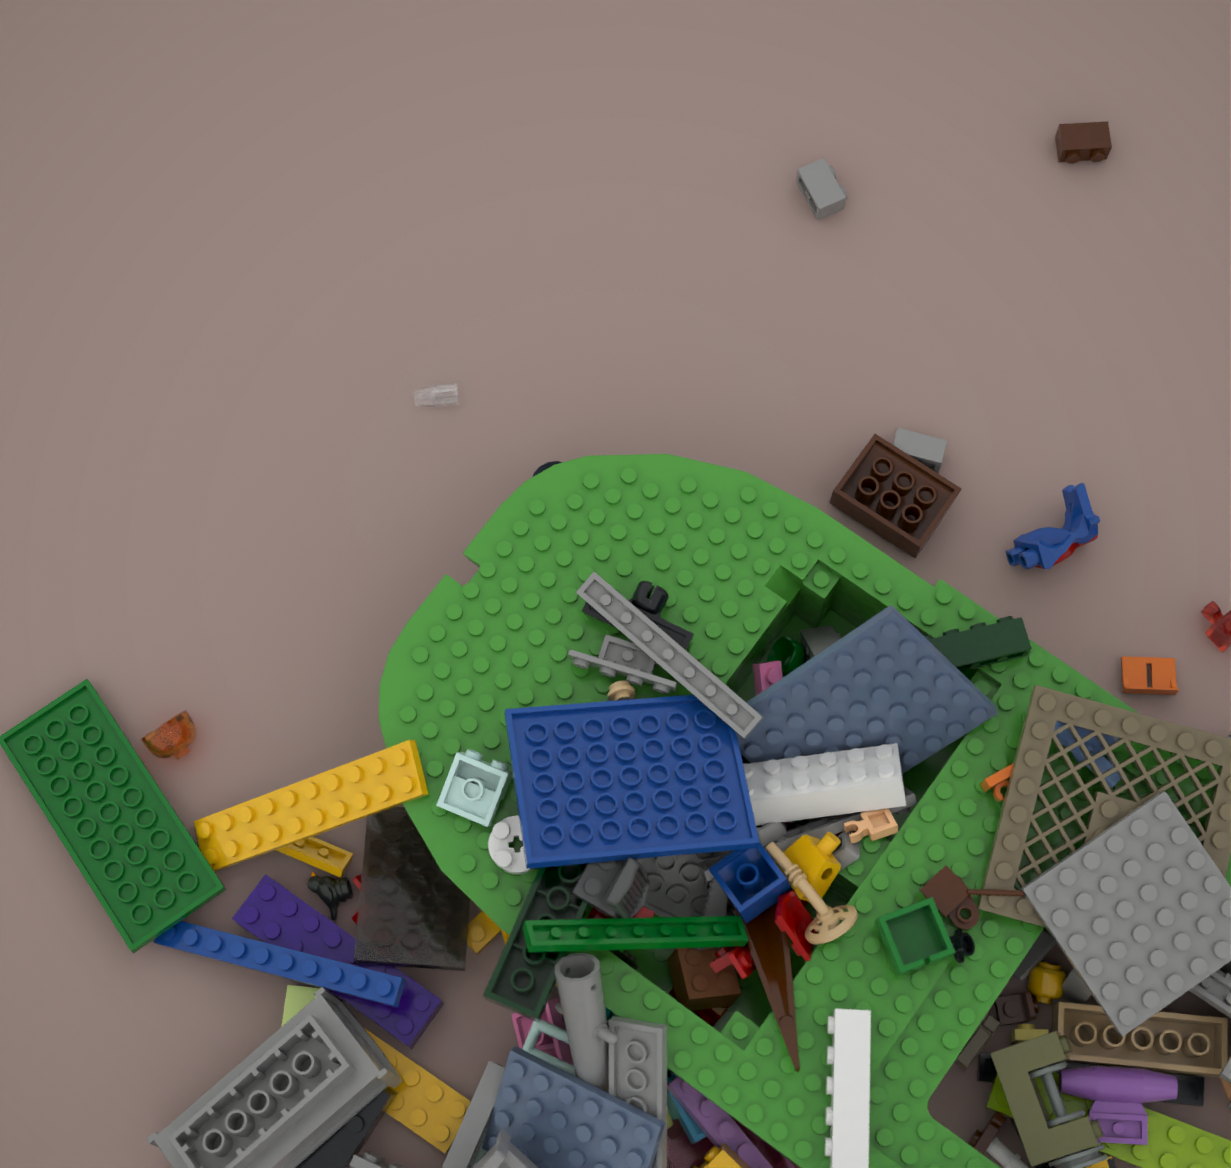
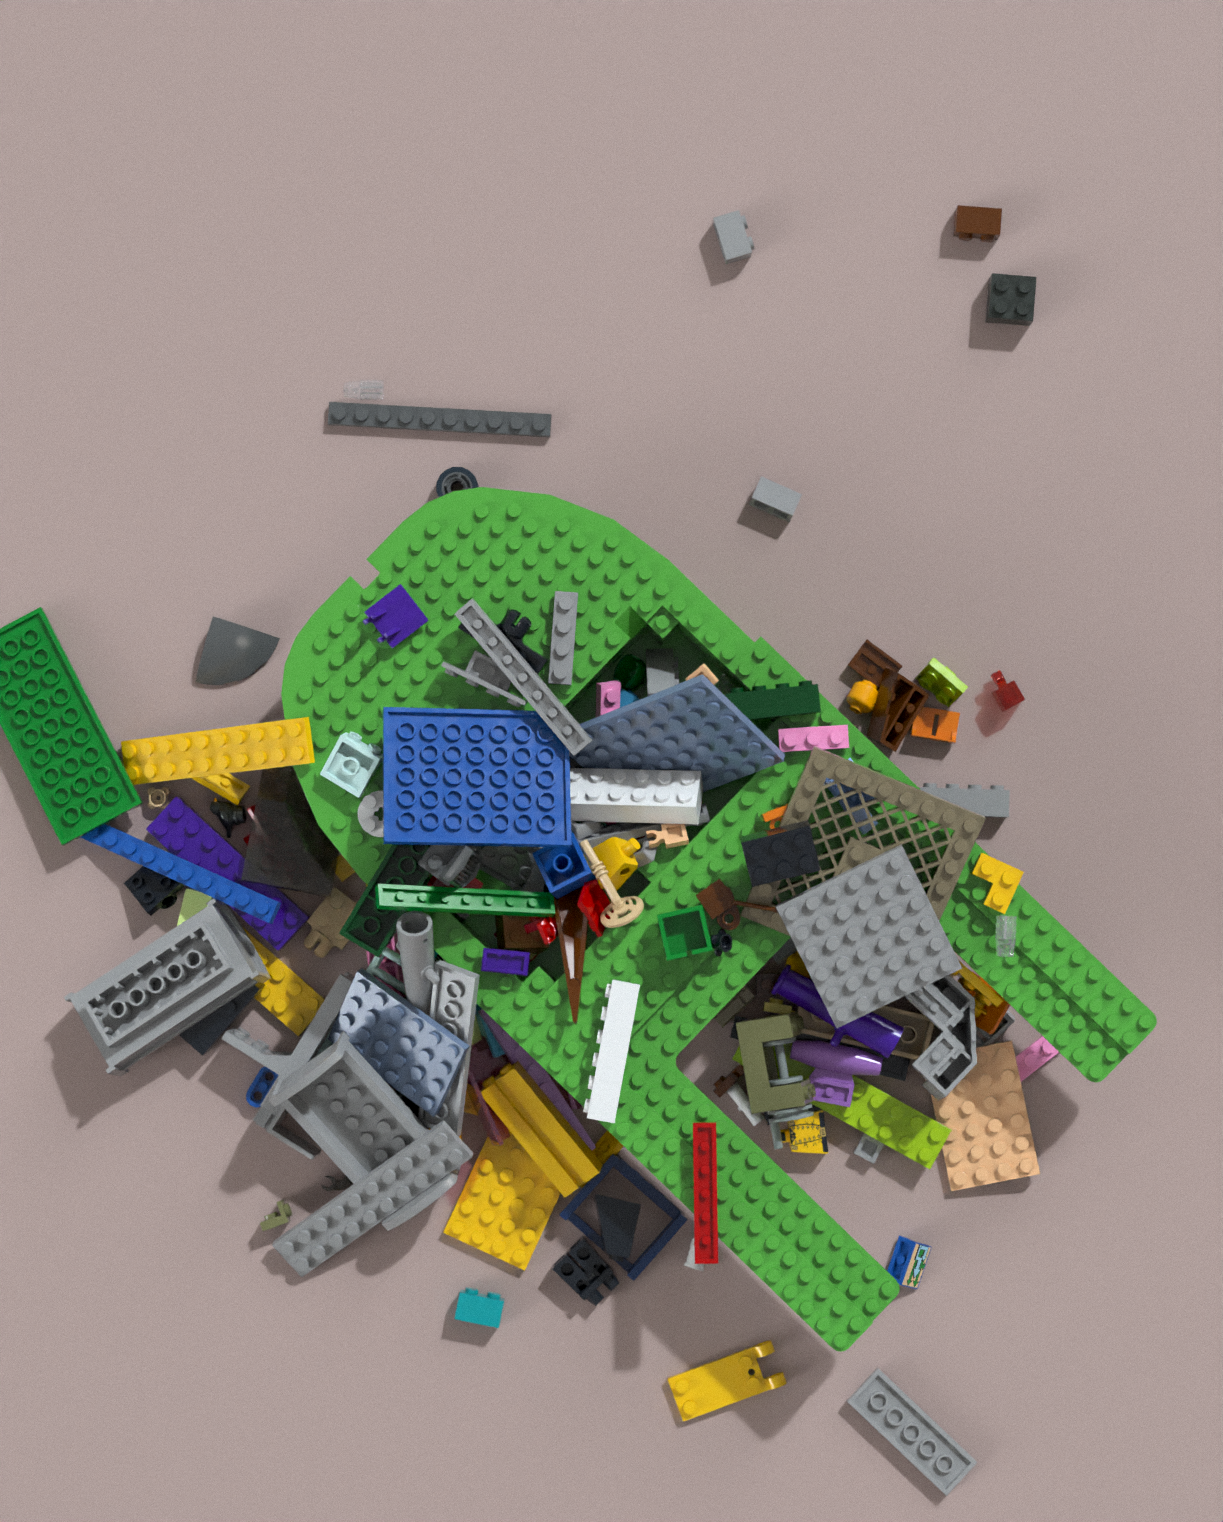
camera: 10 degrees right, 15 degrees up
clear orange cylinder [141,710,196,760] -> none
tan plate [607,681,636,701] -> none
reddish brown slope [829,434,961,559] -> none
blue hips [1006,483,1100,569] -> none
none -> black plate [124,866,184,916]
none -> tan plate [147,787,170,809]
none -> dark grey brick [195,616,280,685]
none -> tan plate [304,887,356,958]
none -> dark grey plate [328,402,552,437]
none -> dark purple plate [362,584,429,649]
none -> dark purple plate [481,948,530,976]
none -> light grey plate [548,591,578,685]
none -> black brick [740,820,820,887]
none -> dark purple piece [771,964,904,1058]
none -> bright pink plate [778,725,849,752]
none -> light orange head [846,680,878,714]
none -> reddish brown plate [847,639,902,689]
none -> reddish brown wedge [866,668,930,752]
none -> lime plate [915,658,968,707]
none -> pearl dark grey brick [985,273,1037,326]

